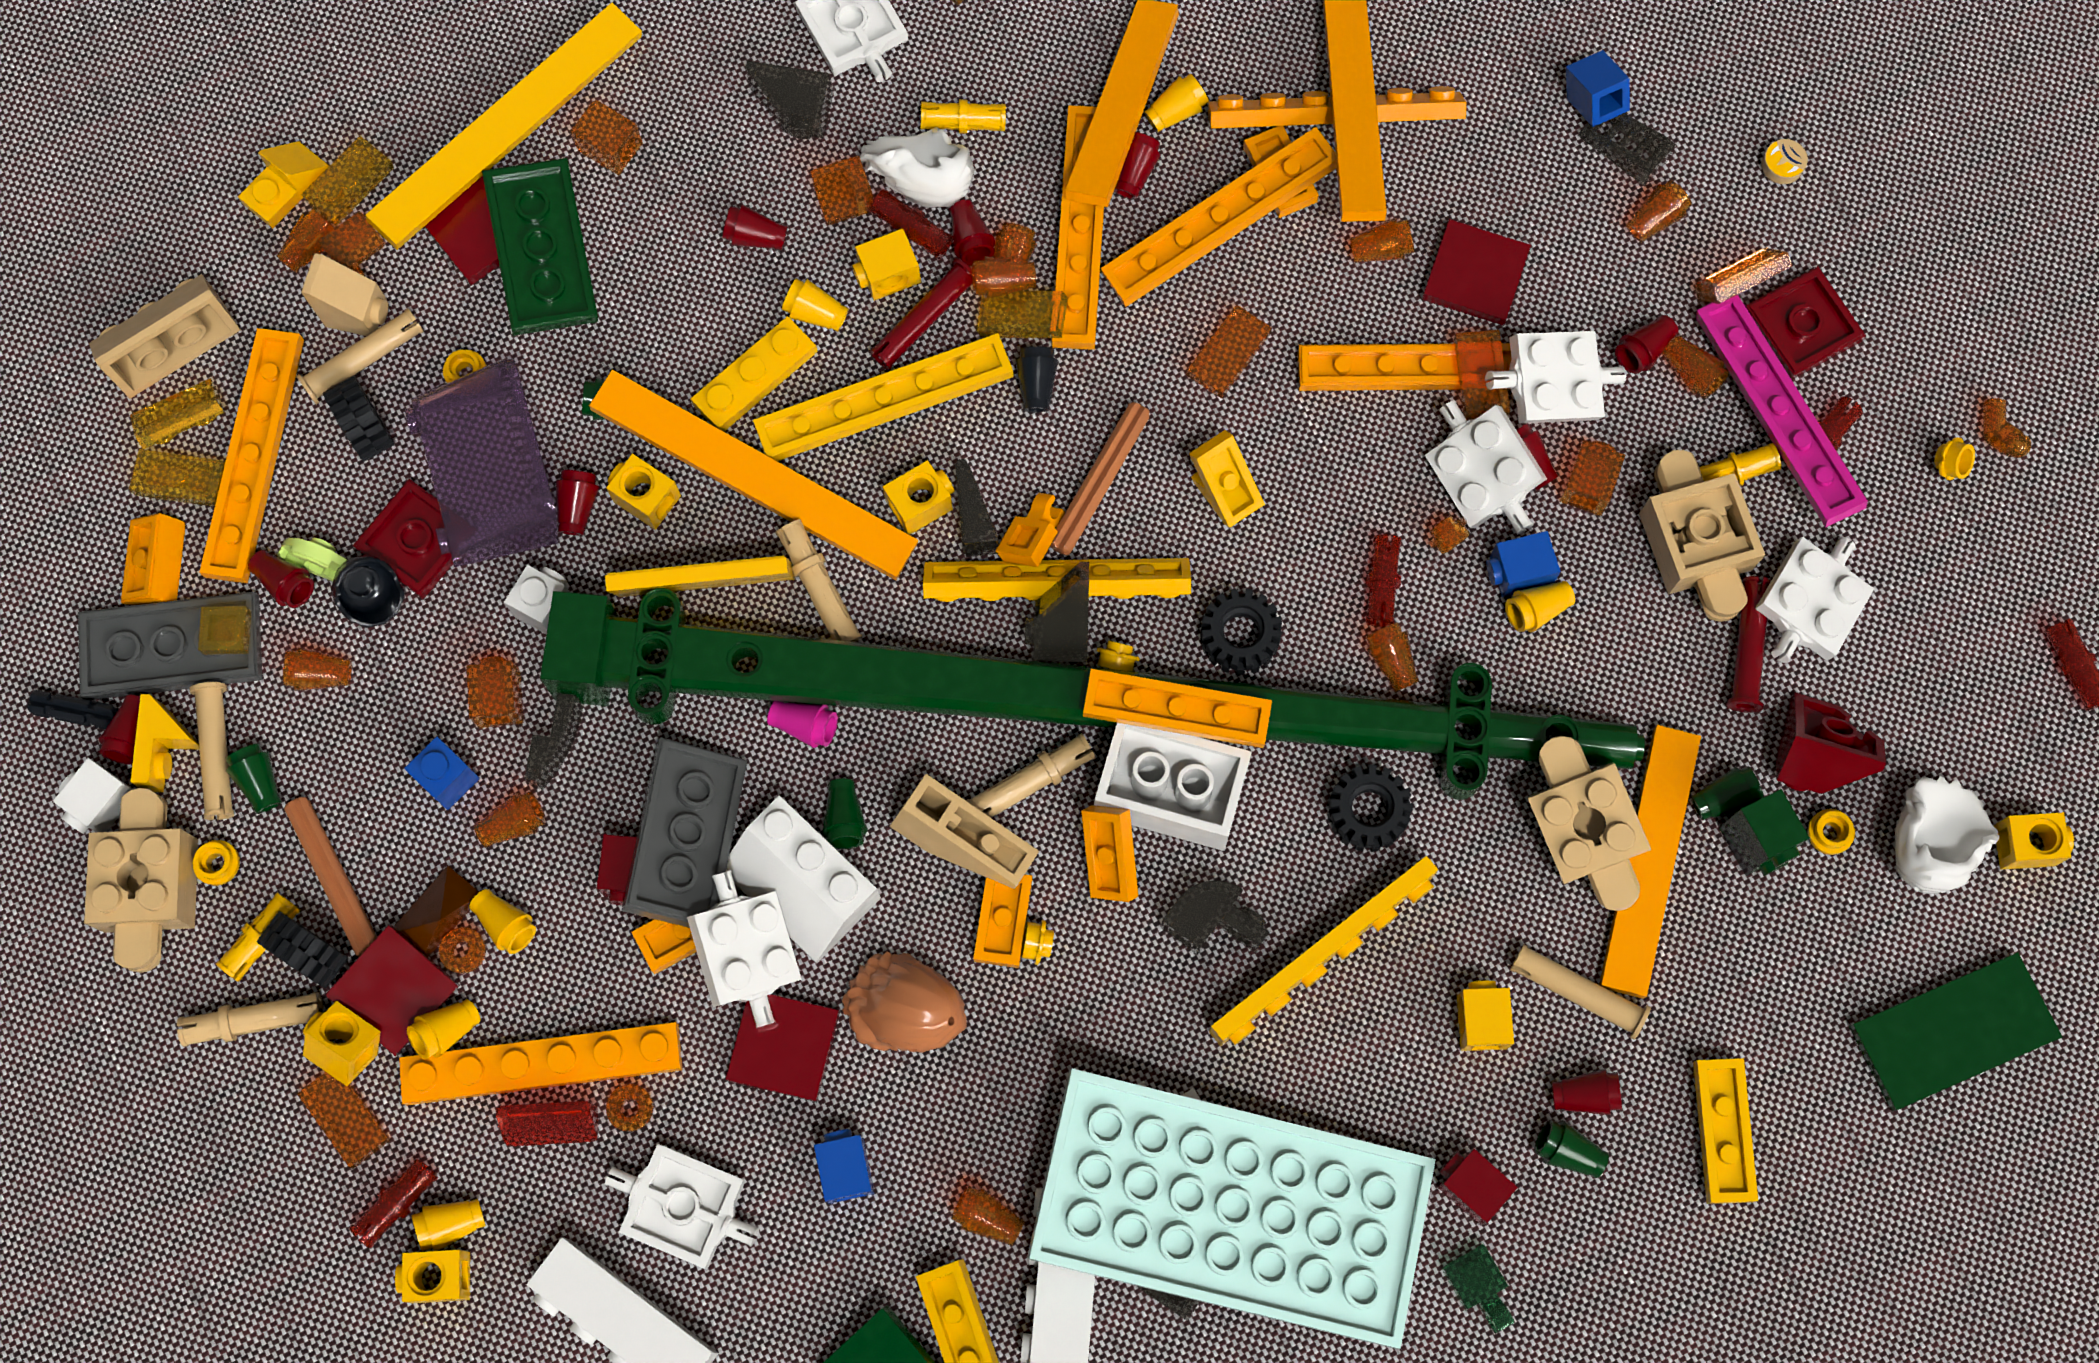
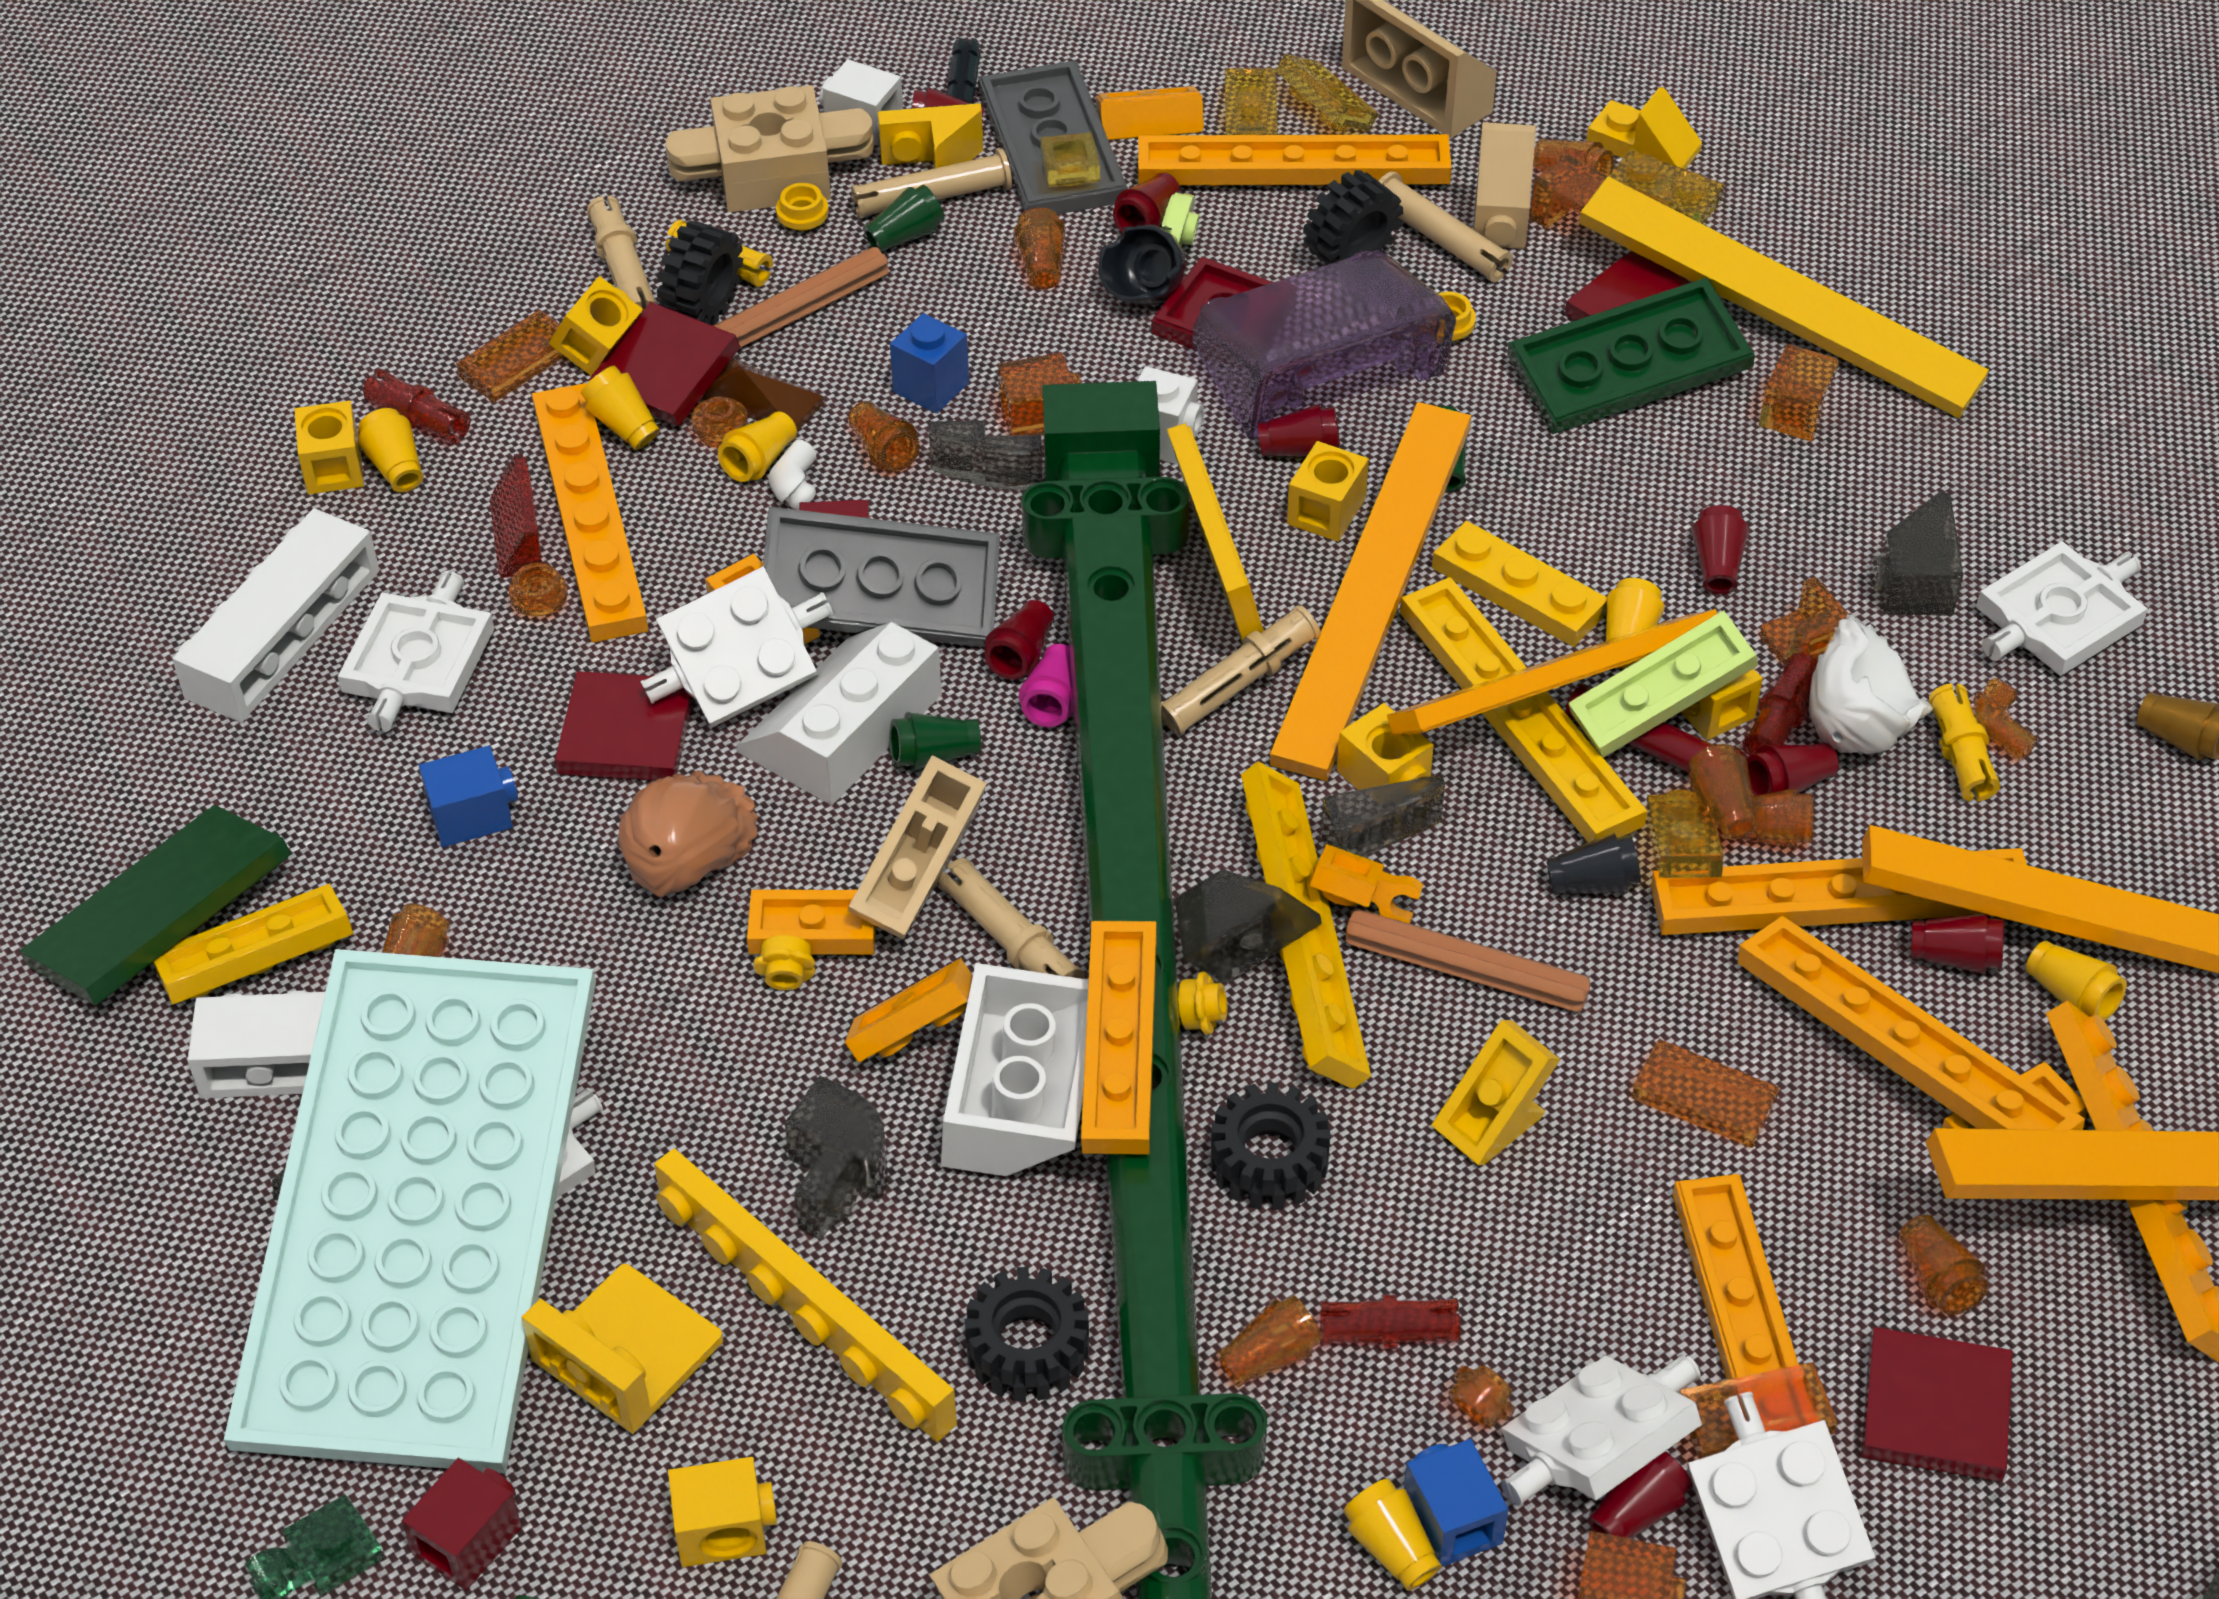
camera: 80 degrees right, 25 degrees down
none -> yellow bracket [521,1263,723,1434]
none -> white arm [768,440,816,510]
none -> dark red cone [984,600,1054,680]
none -> light orange tile [1387,609,1717,737]
none -> yellowish green plate [1568,610,1758,758]
none -> clear orange arm [1973,678,2038,762]

